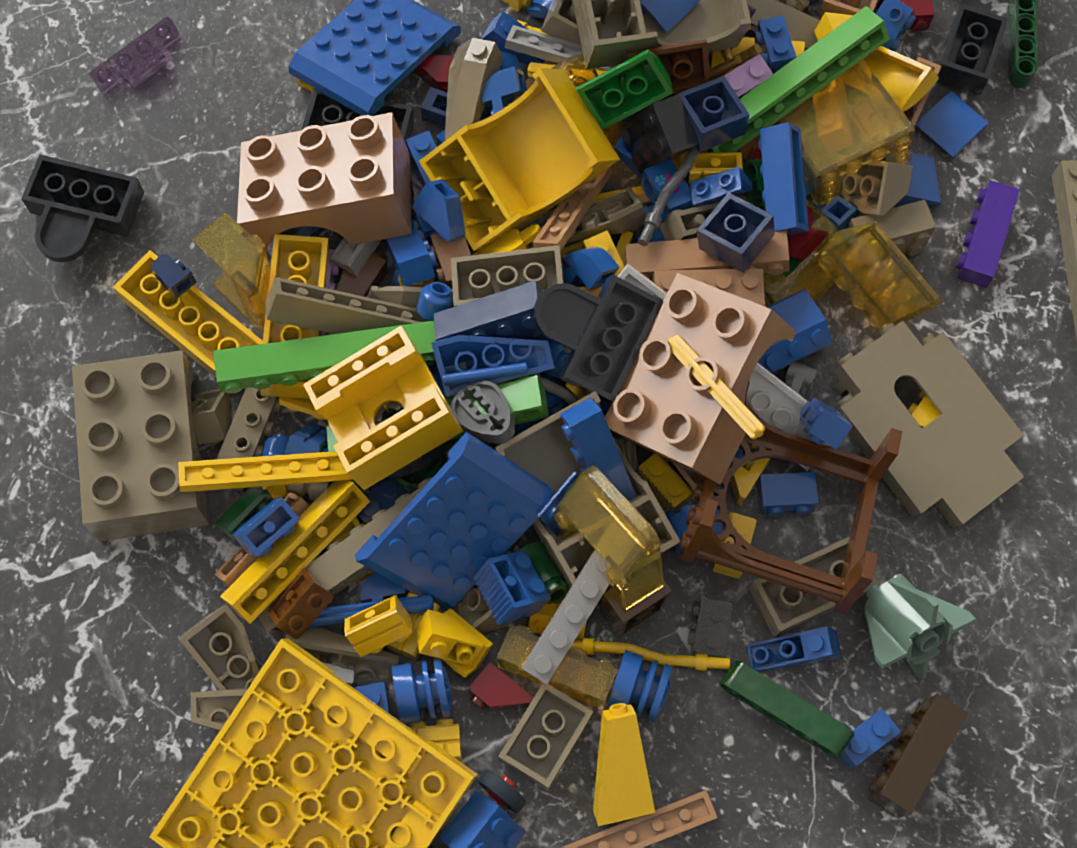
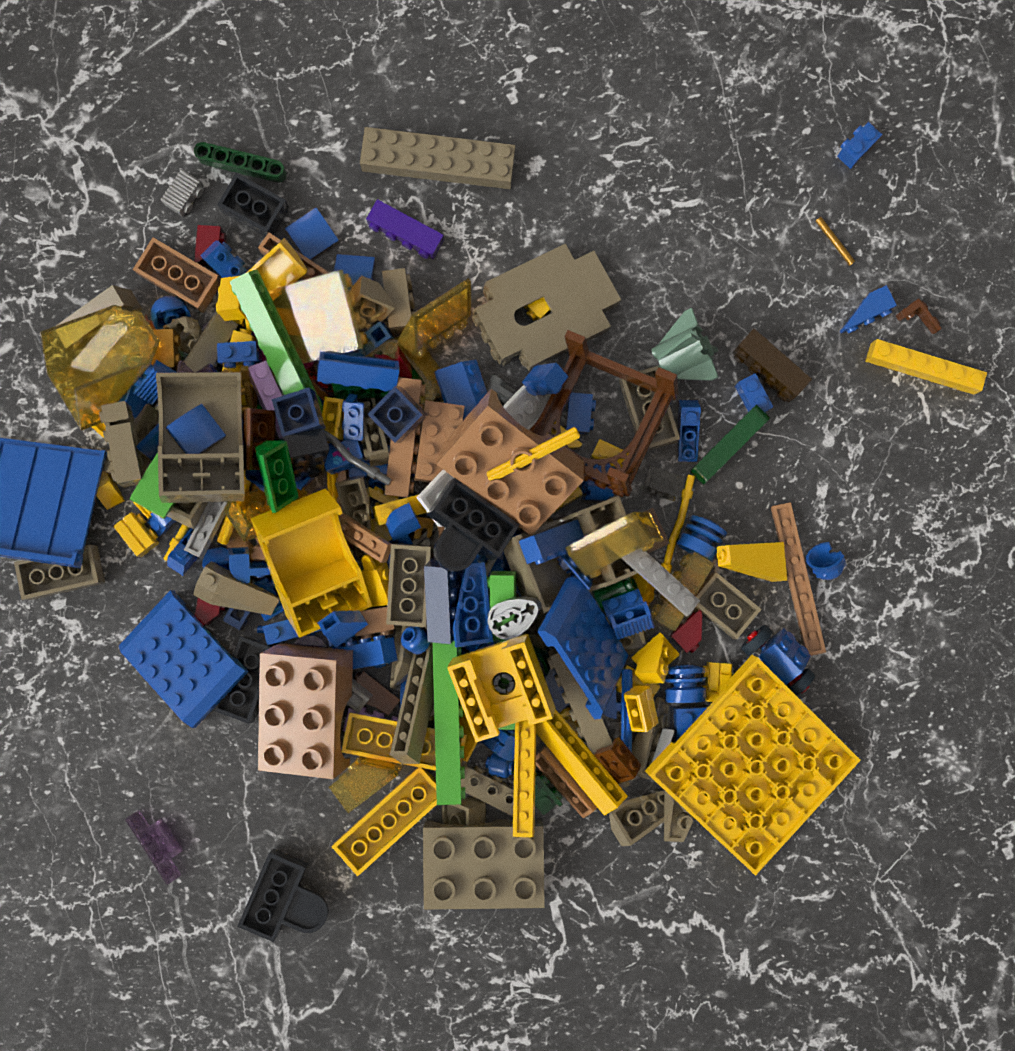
camera: 85 degrees left, 15 degrees up
dark blue brick [150,253,197,299] -> none
blue brick [232,497,300,557] -> none
blue bar [442,362,528,386] -> none

